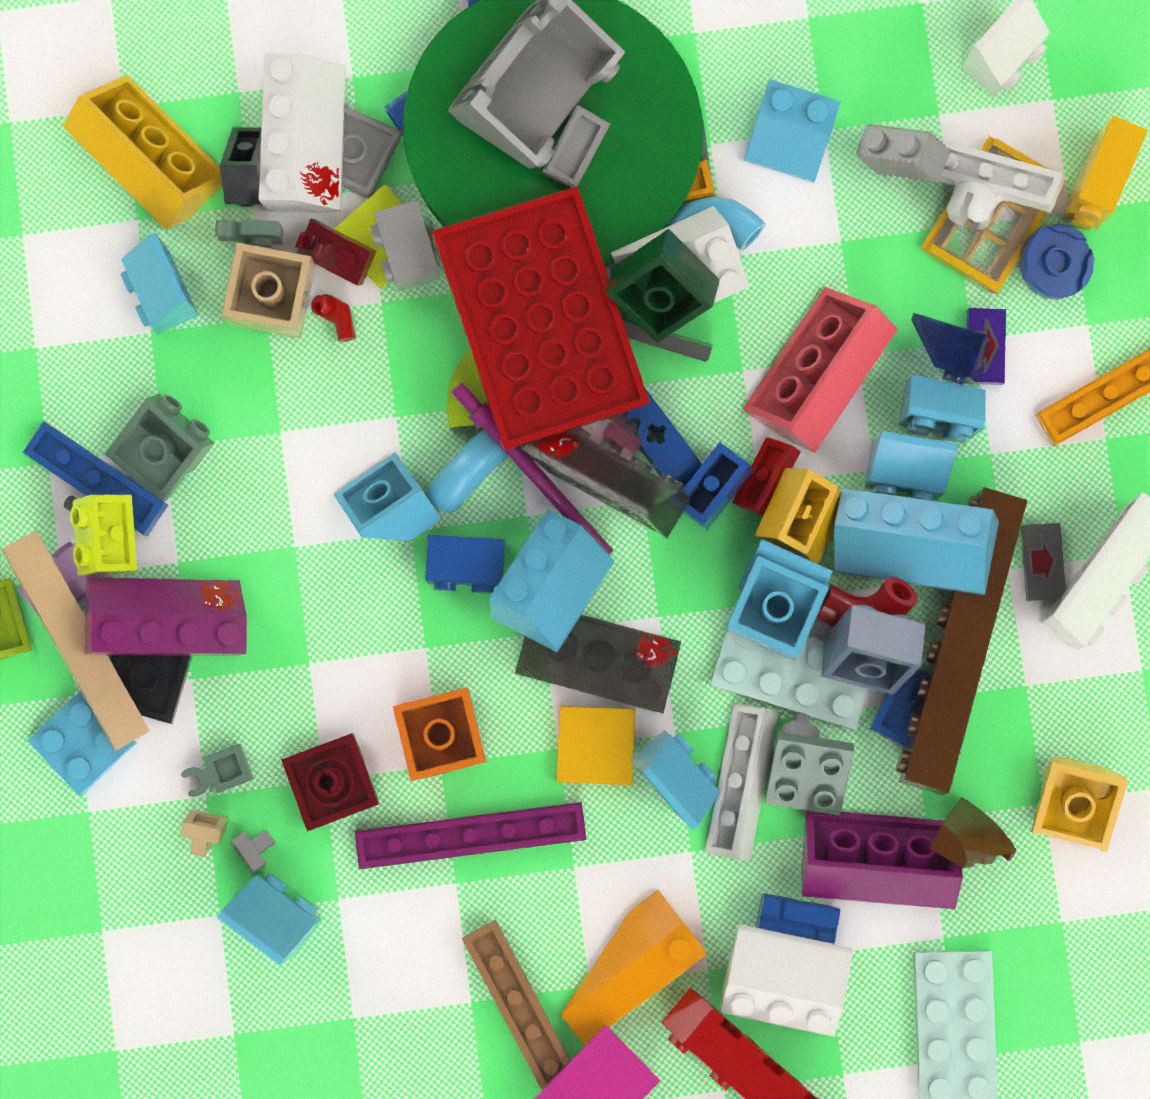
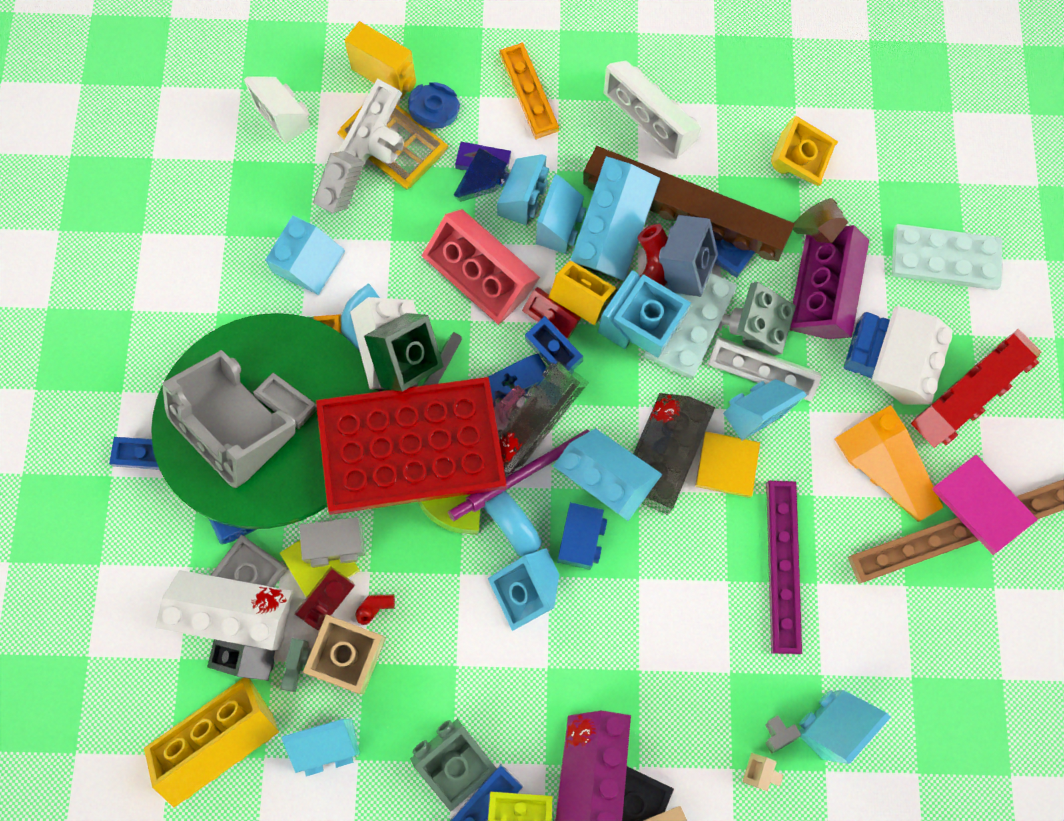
camera: 85 degrees left, 10 degrees down
sand green plate [181,743,254,797] -> none
dark red plate [281,733,380,832] -> none
orange brick [392,687,488,781] -> none
dark grey tile [1020,523,1066,601] -> none

